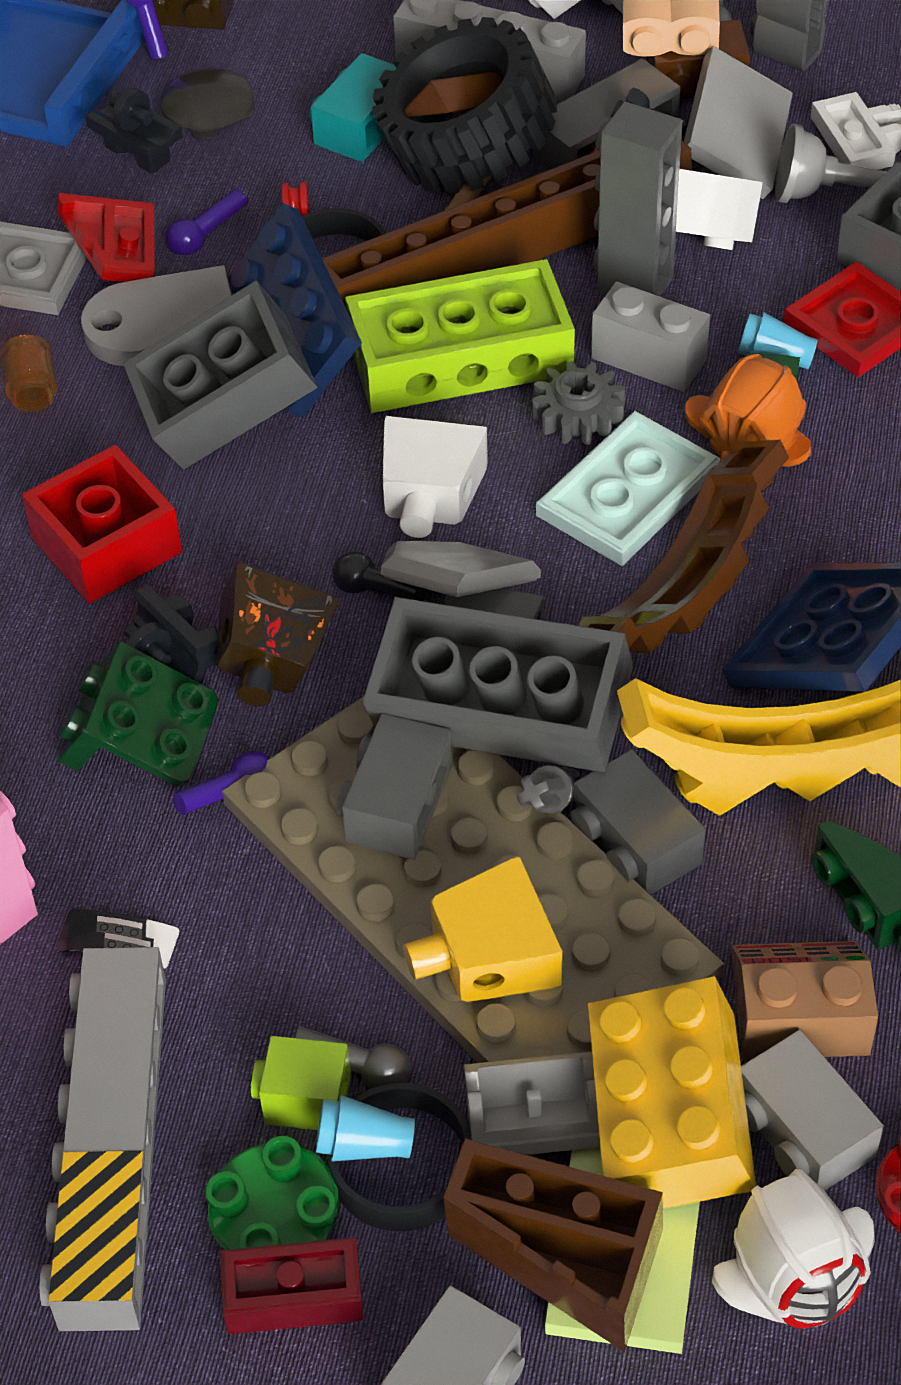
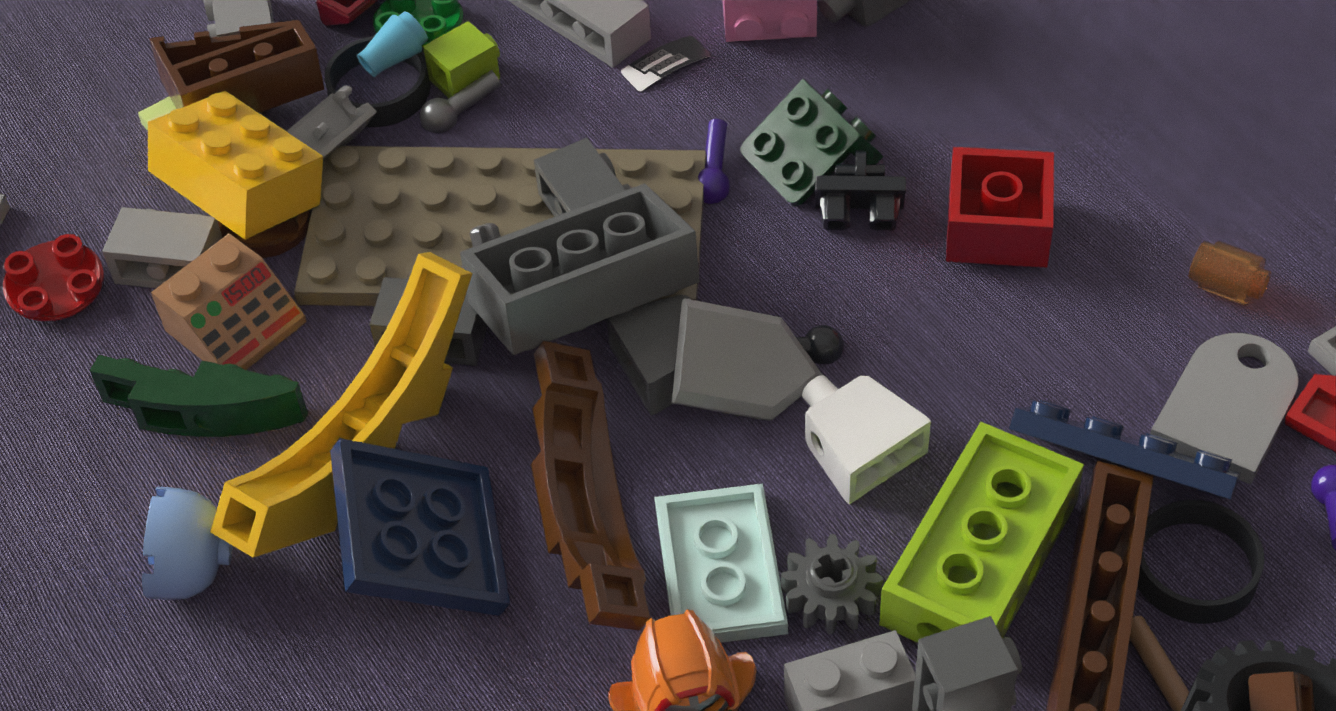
camera: 135 degrees right, 0 degrees up
dark grey brick [123,280,318,470] -> none
dark brown torso [216,562,340,706] -> none
red bush [282,181,309,216] -> none
yellow torso [403,856,562,1002] -> none
white piece [712,1169,875,1329] -> none

